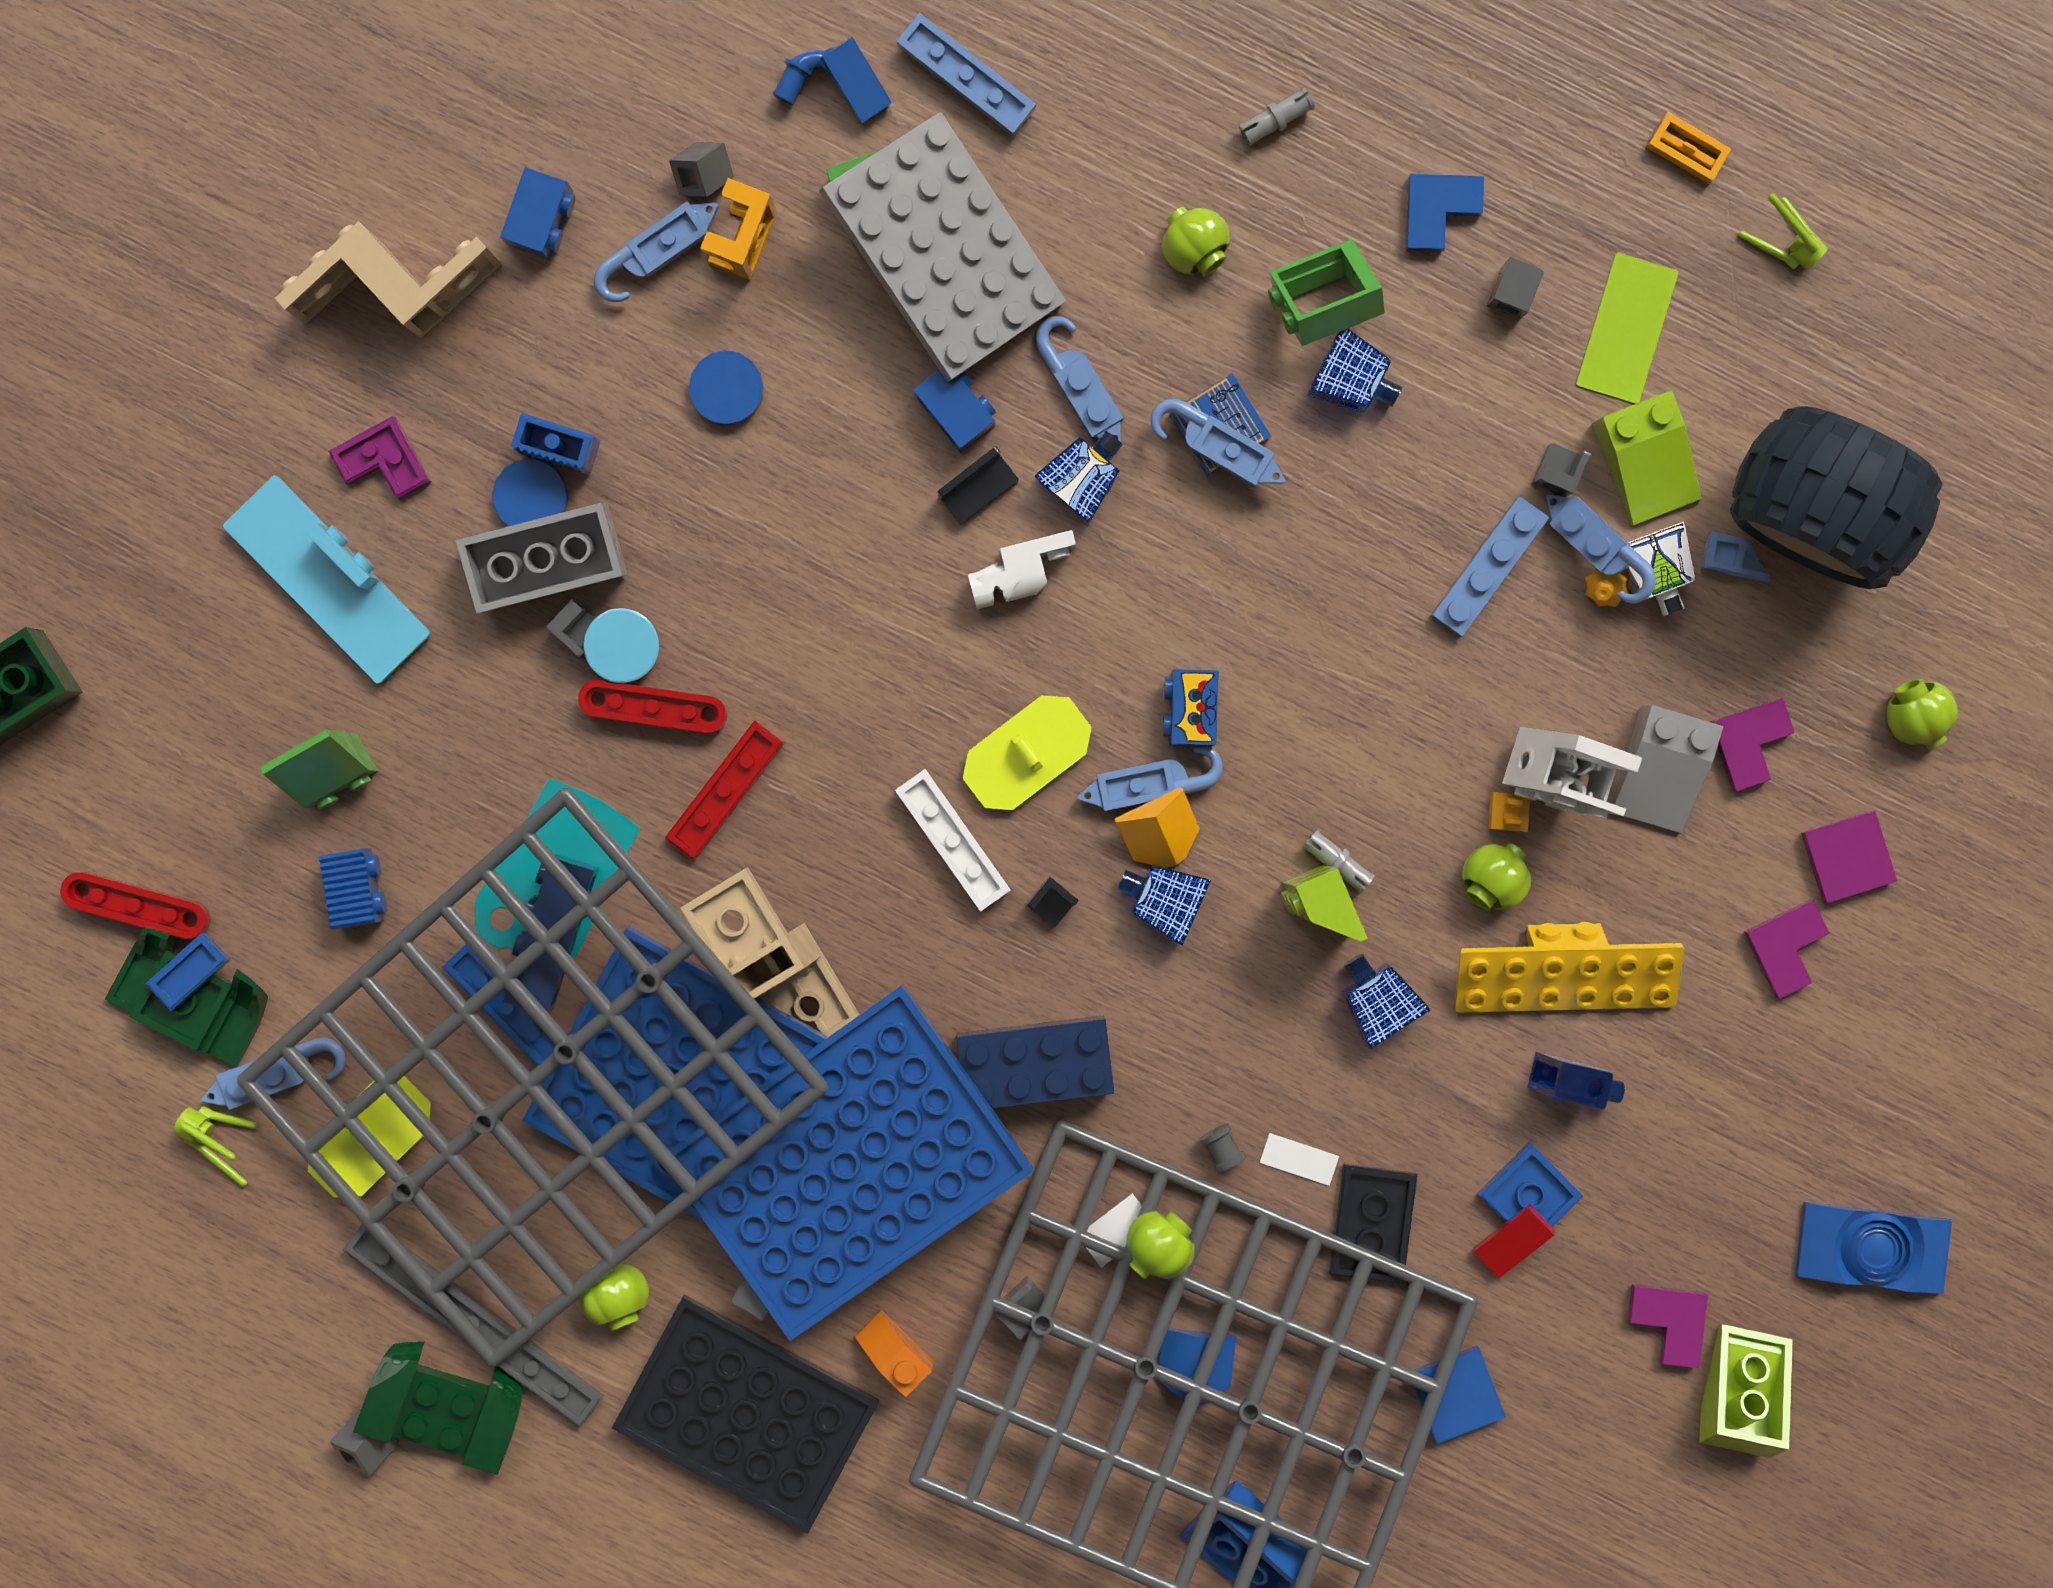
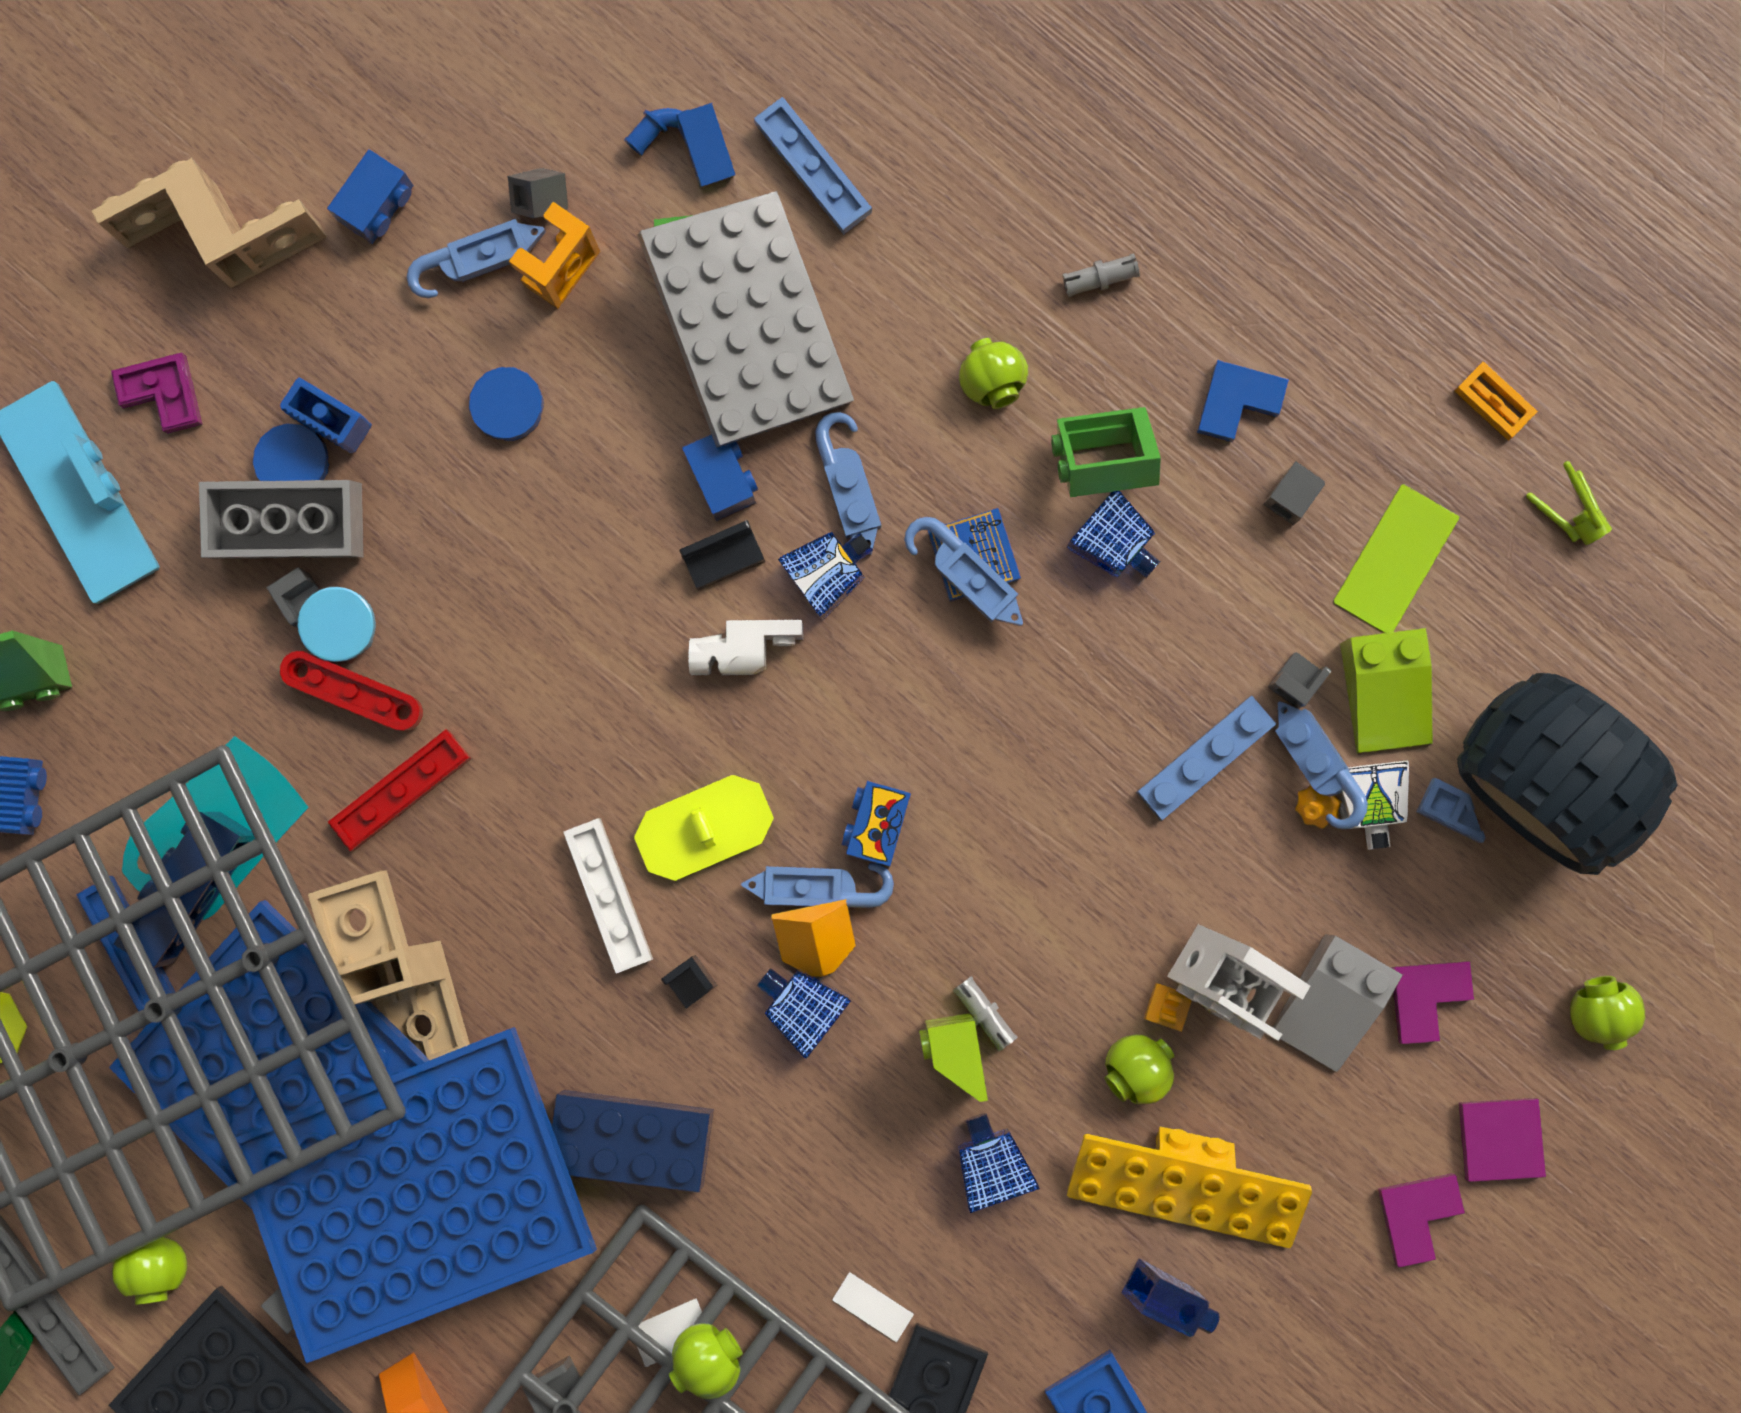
camera: 20 degrees right, 5 degrees down
dark grey bush [1200,1123,1246,1172] -> none

